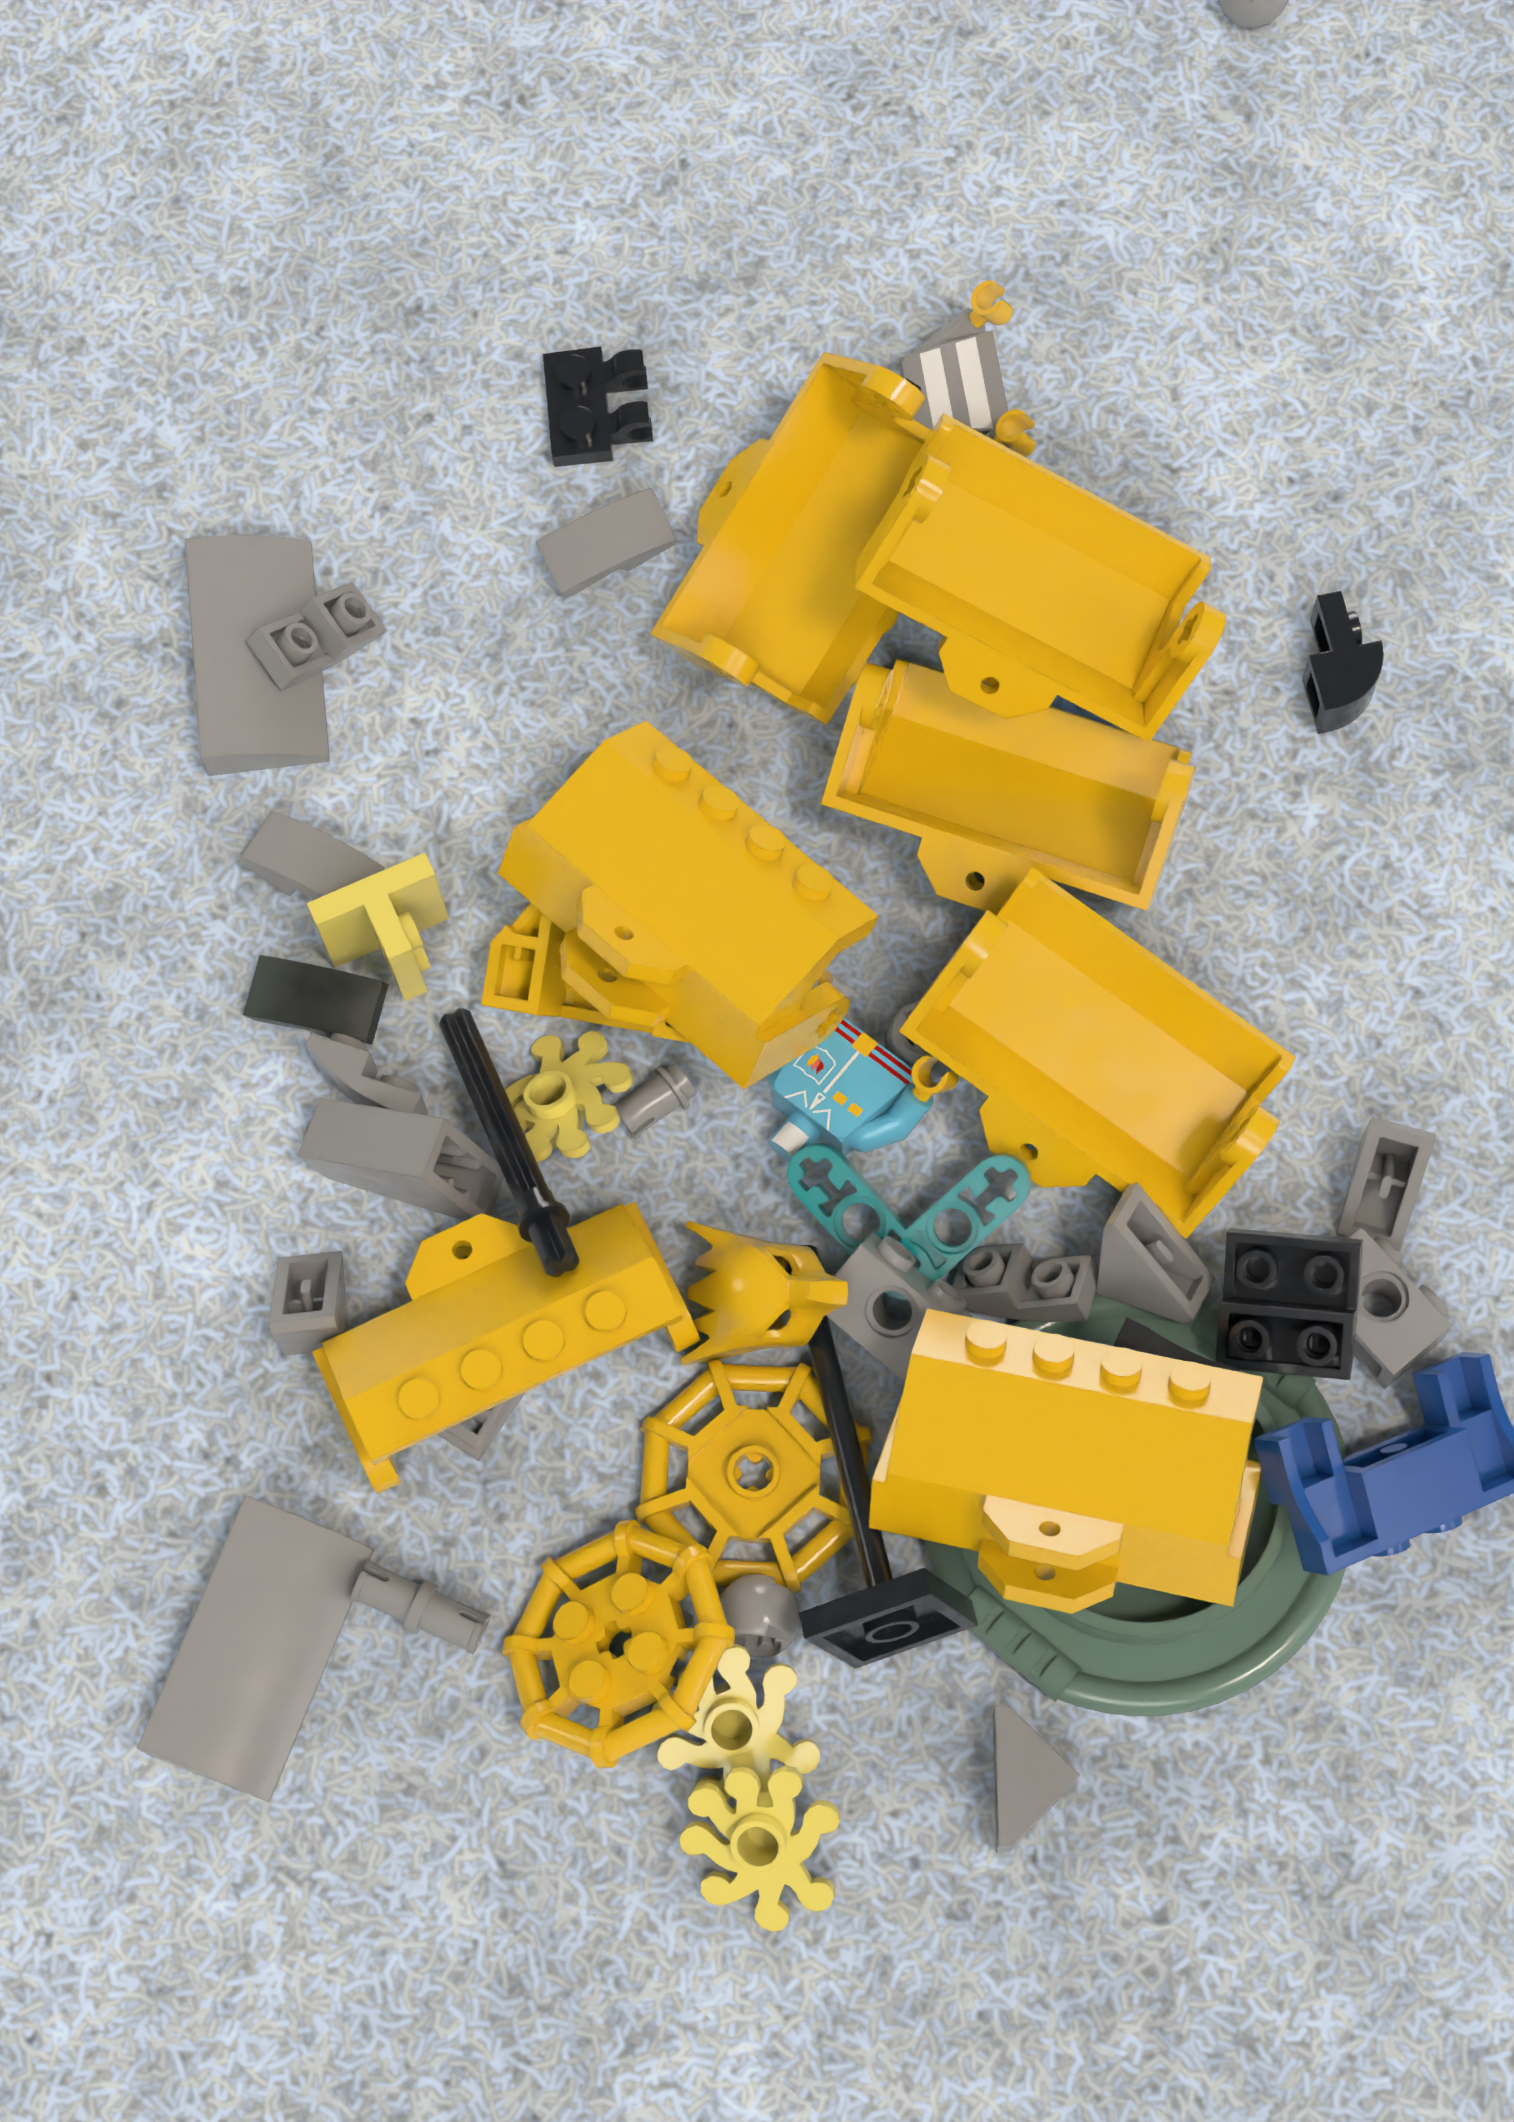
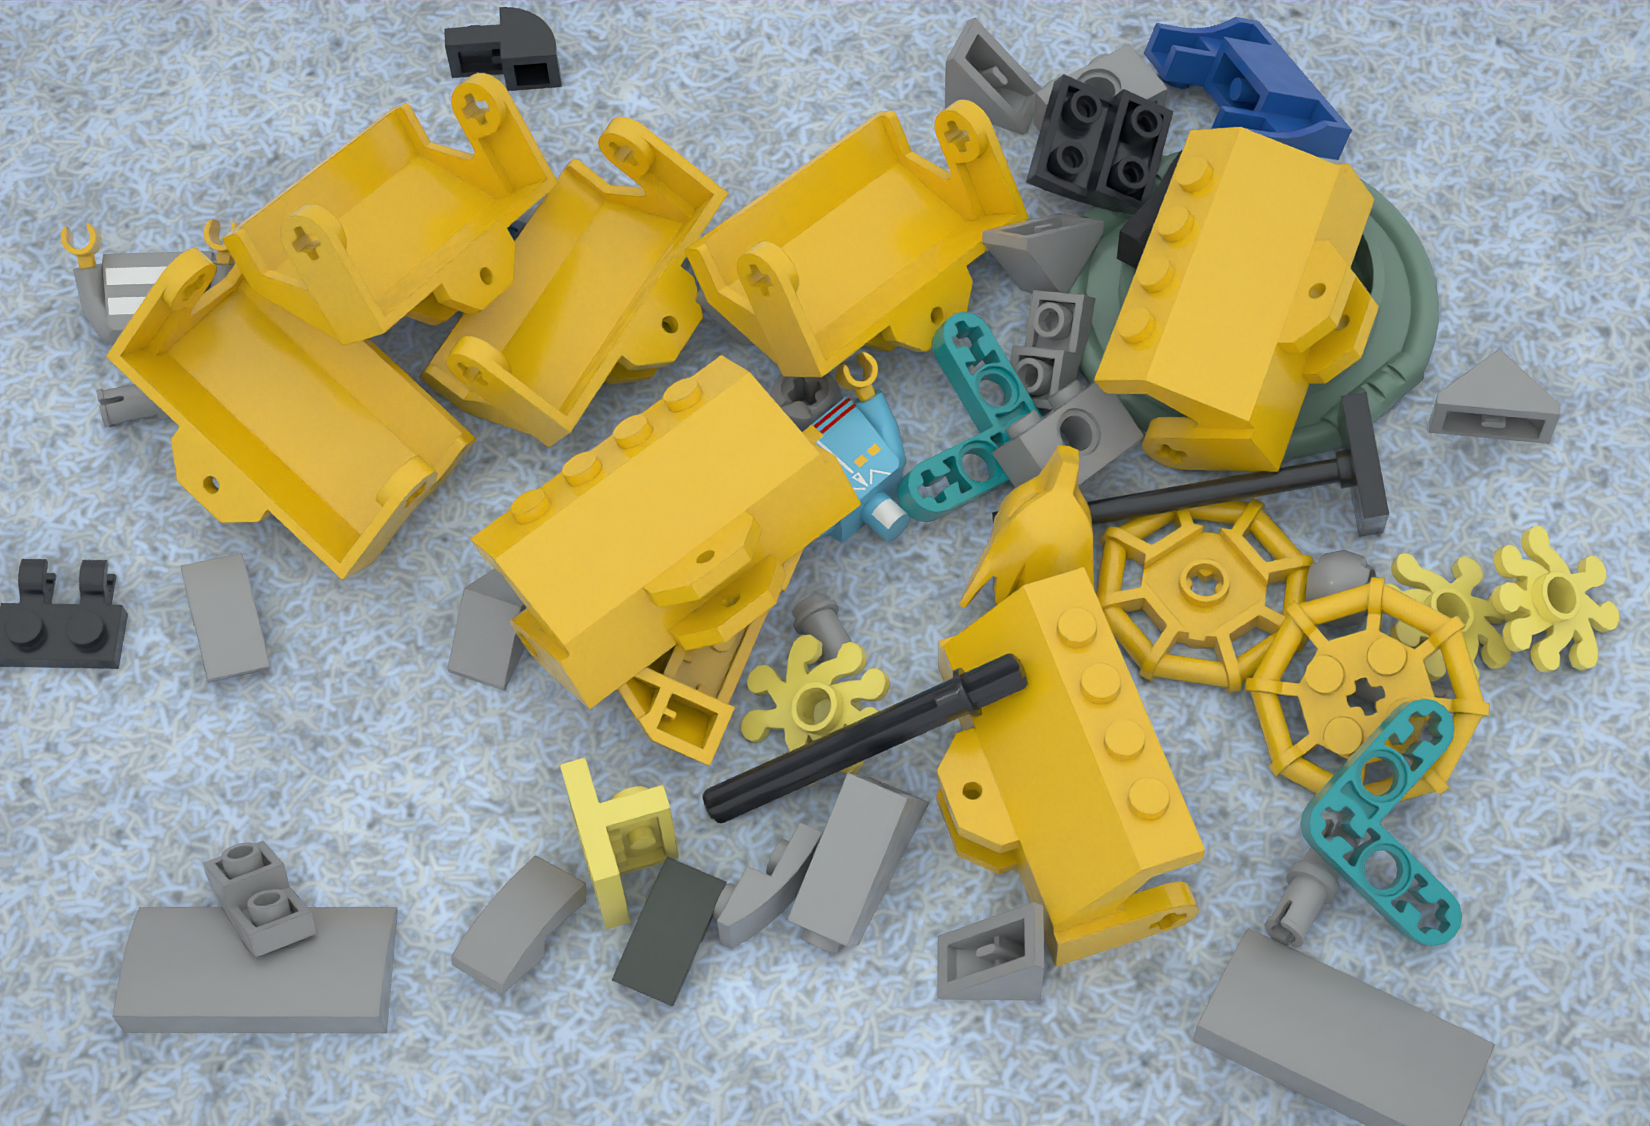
camera: 85 degrees left, 10 degrees down
none -> teal beam [1300,699,1462,946]

